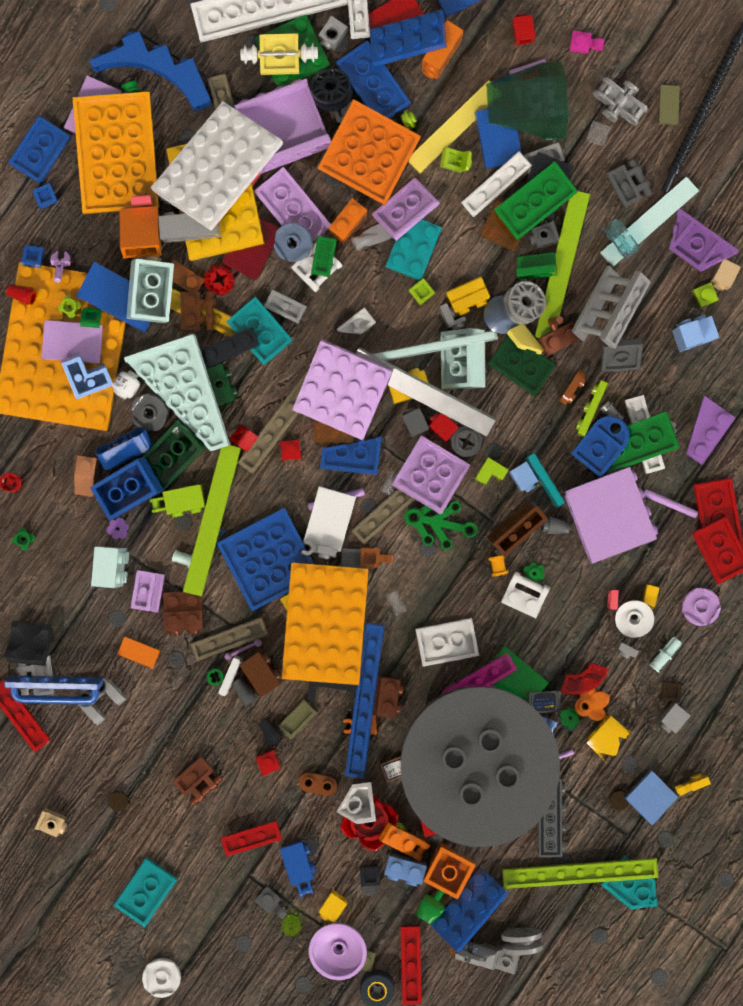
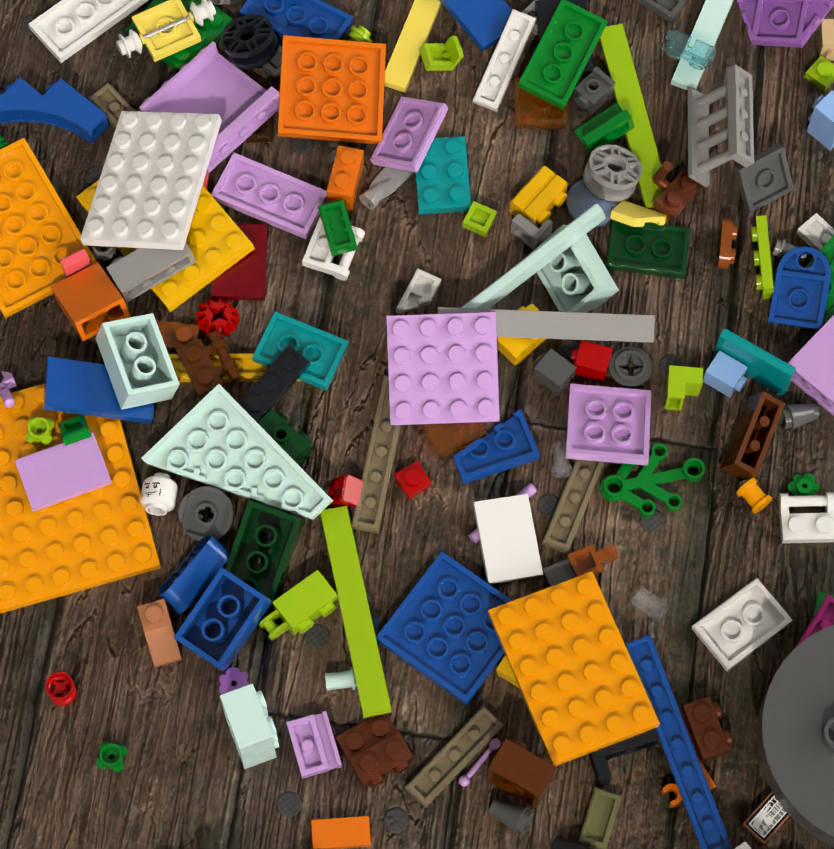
camera: 25 degrees left, 20 degrees down
light blue brick [61,353,113,399] -> none
green bush [207,668,225,686] -> none
white tile [218,655,243,696] -> none
light grey plate [264,290,307,324] -> none
sand blue plate [274,223,313,262] -> none
light grey plate [301,540,337,561] -> none

